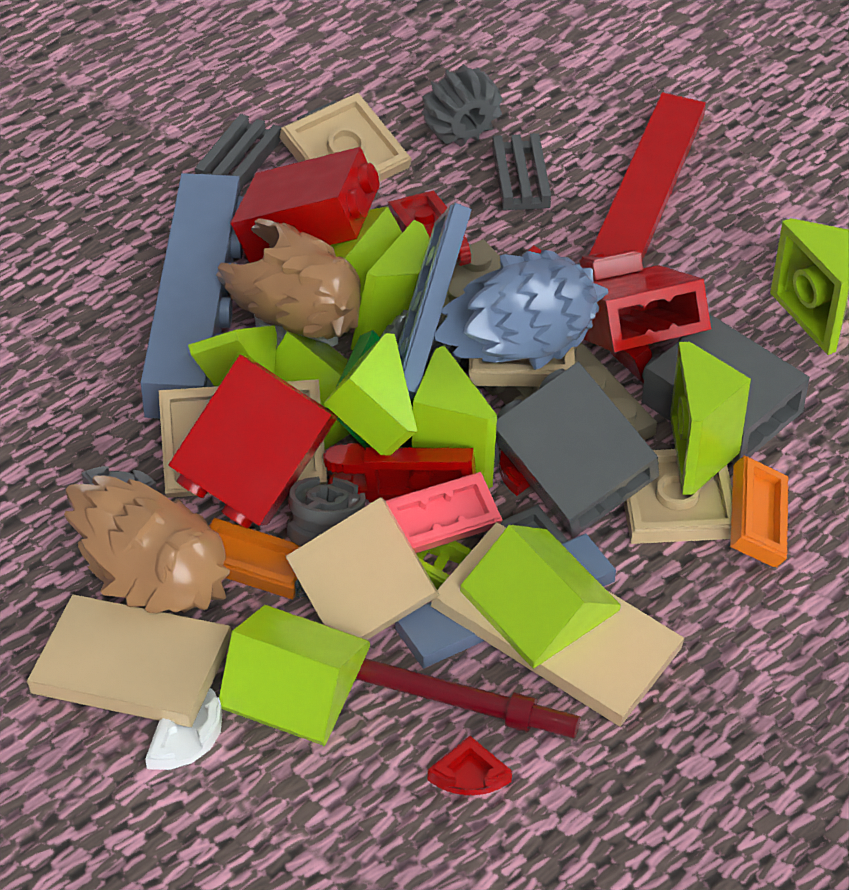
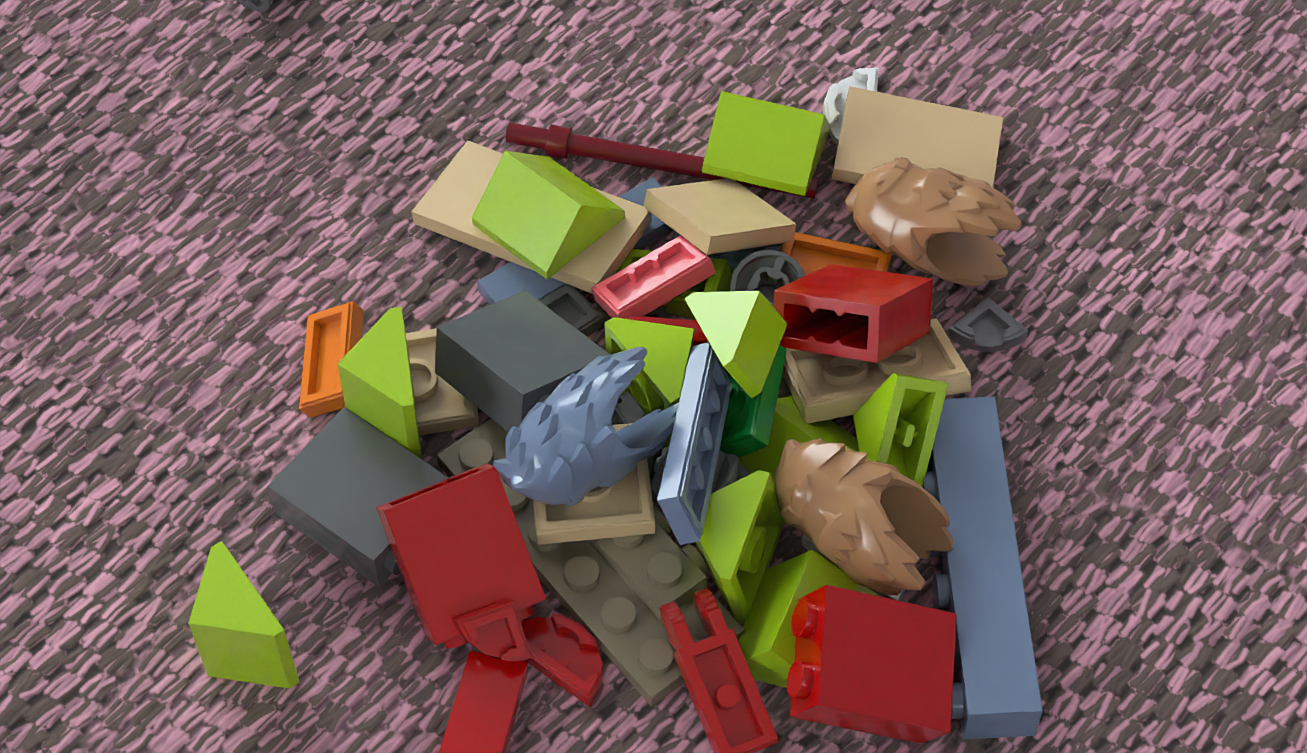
camera: 175 degrees right, 10 degrees up
red tile [428,736,512,795] -> none

